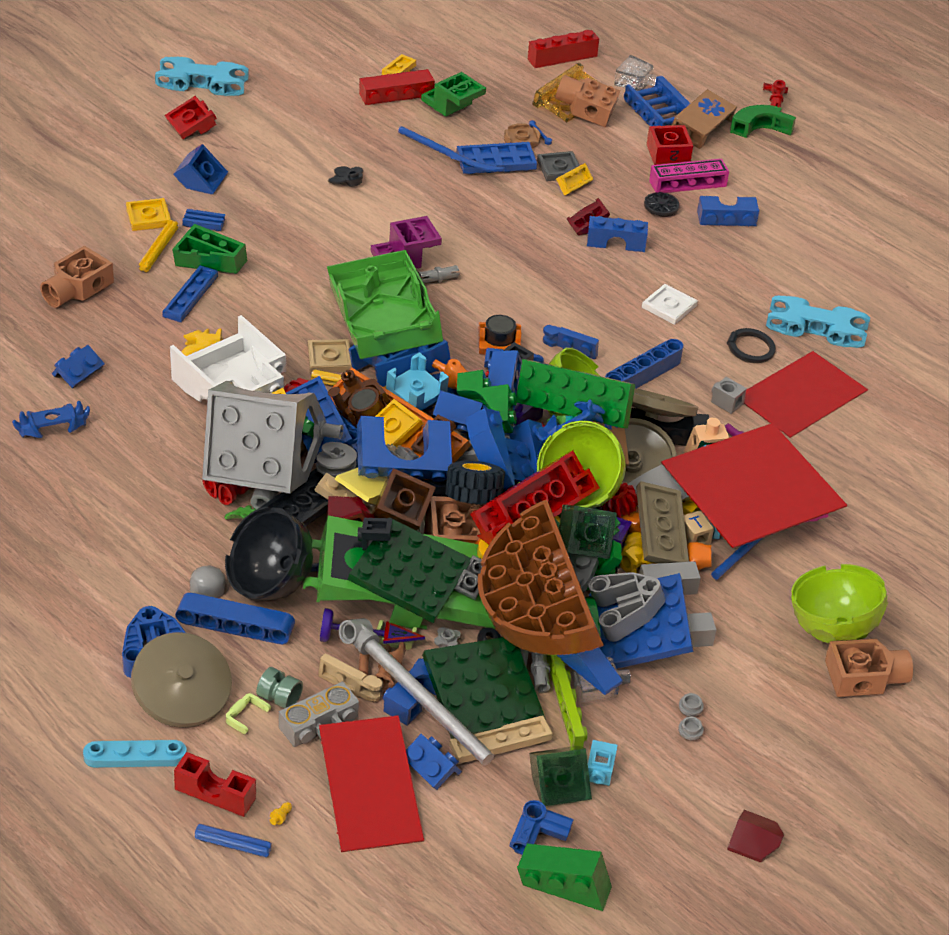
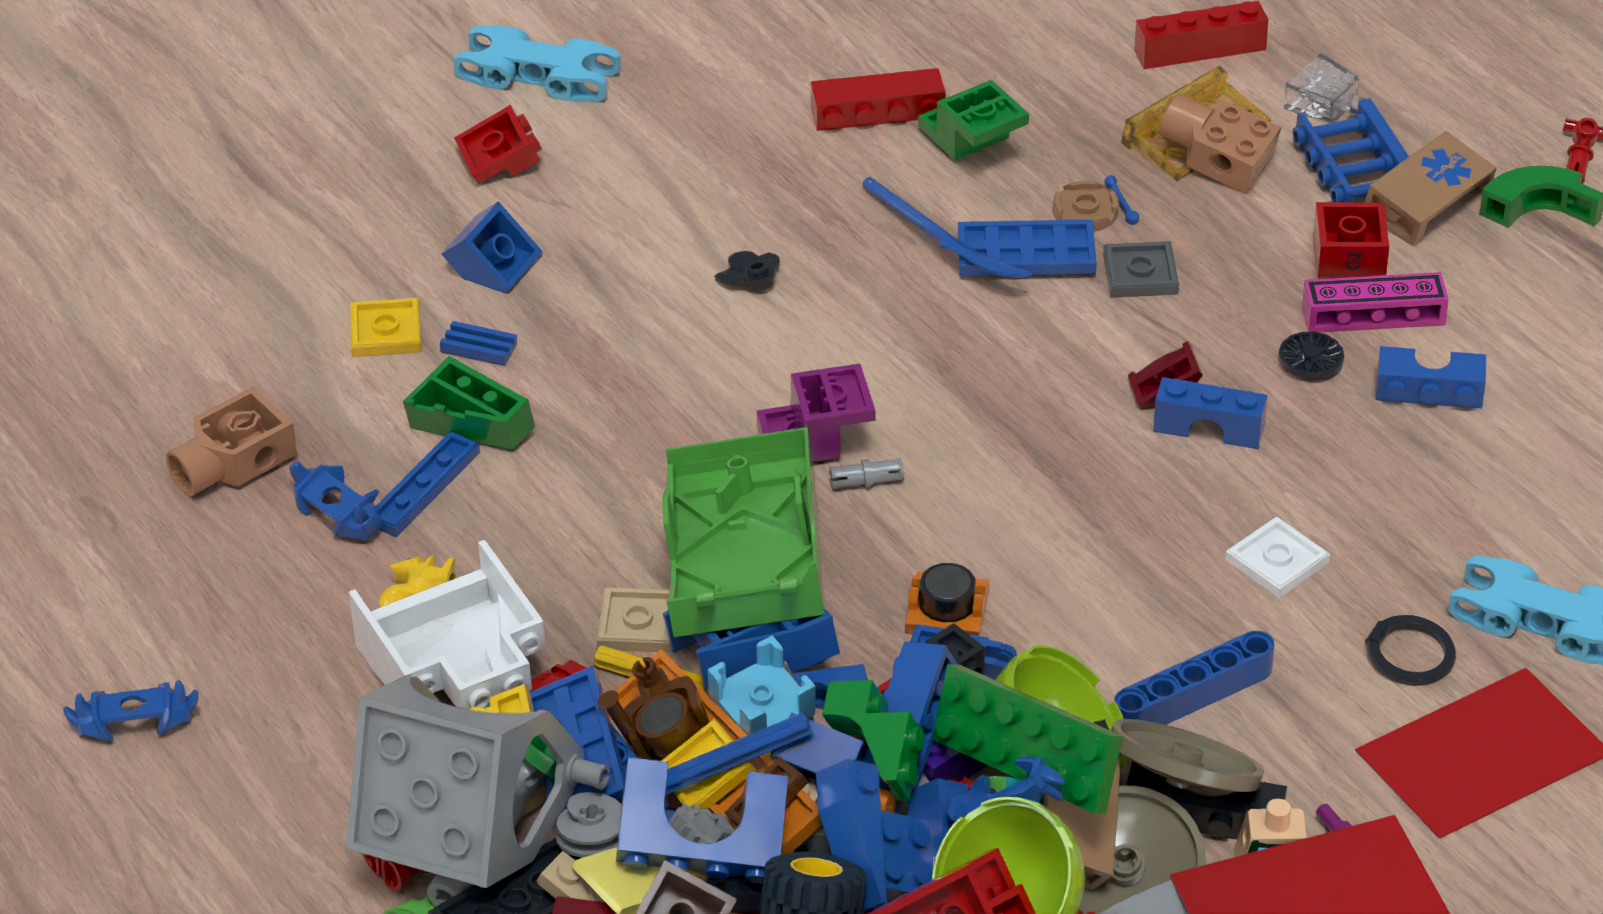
camera: 15 degrees right, 0 degrees up
blue bracket [52,345,105,388] -> none
yellow axle [139,220,178,272] -> none
yellow plate [382,54,416,75] -> none
orange piece [432,359,469,389] -> none
blue hinge [543,324,599,359] -> none
yellow plate [556,163,594,195] -> none
light grey brick [711,377,747,414] -> none
none -> blue piece [289,462,382,541]
none -> blue axle [665,713,812,796]

